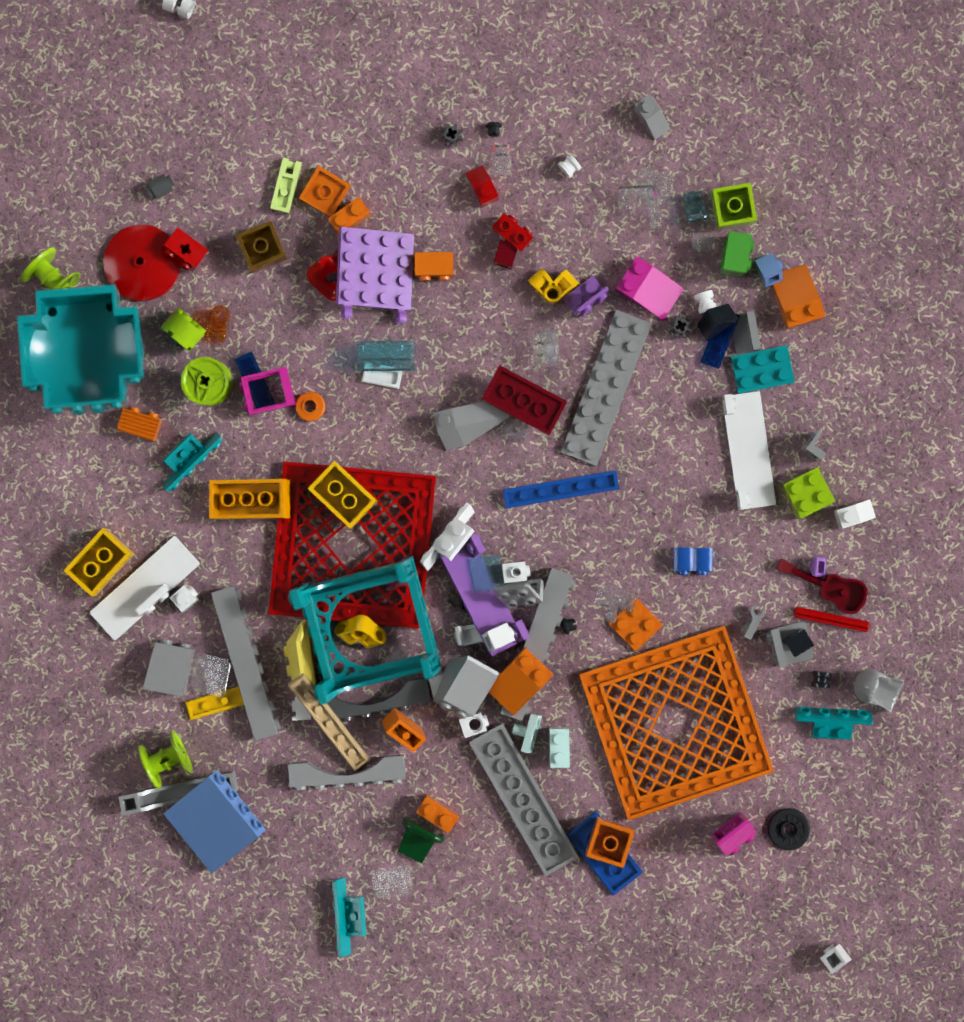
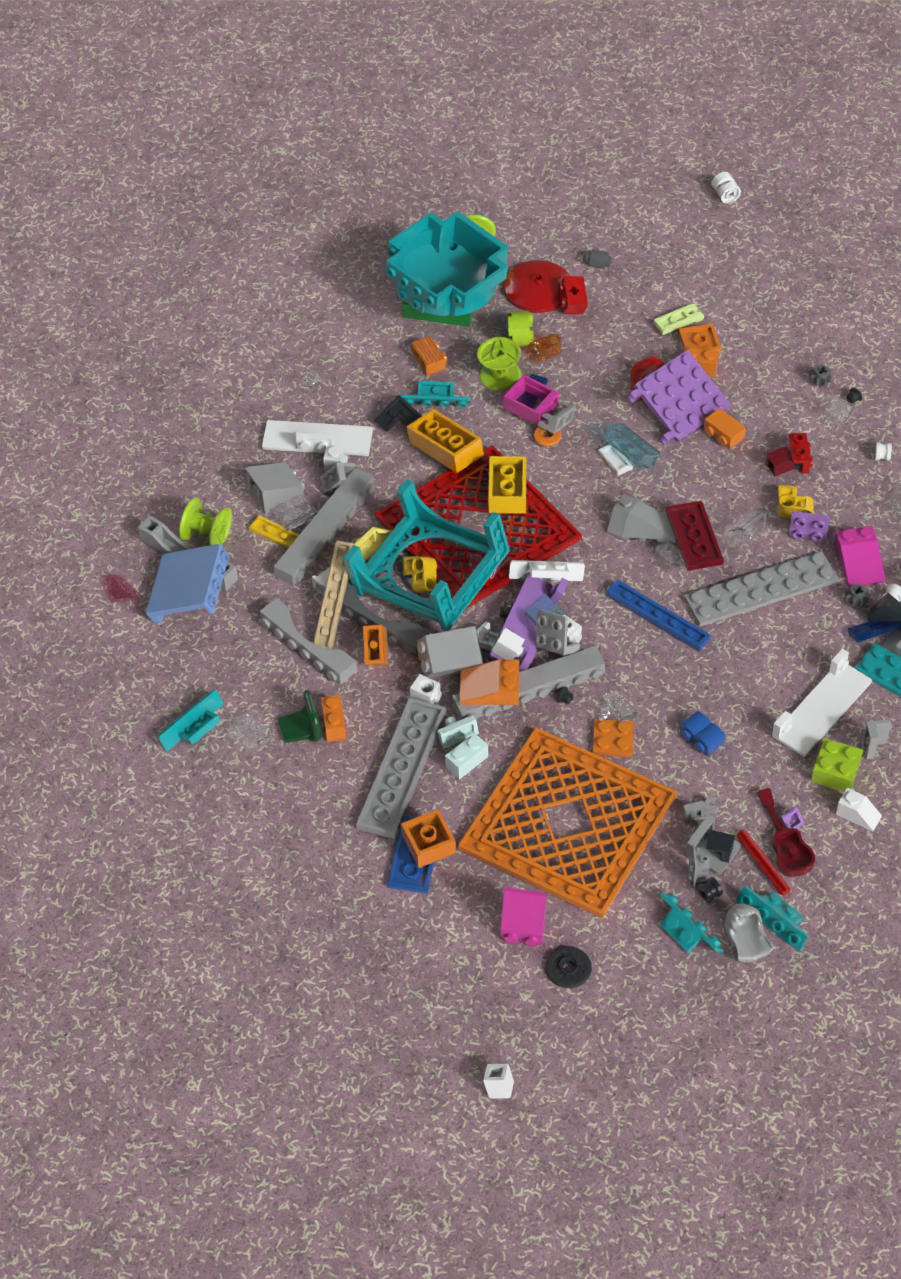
camera: 50 degrees right, 35 degrees down
yellow brick [64,528,134,597] -> none
pearl gold brick [236,221,288,274] -> none
red slope [466,165,499,208] -> none
none -> clear pink slope [107,574,143,603]
none -> light grey panel [321,463,356,494]
none -> black tile [374,395,422,432]
none -> light grey hinge [538,402,576,434]
none -> light grey hinge [688,850,711,888]
none -> teal bracket [736,886,809,952]

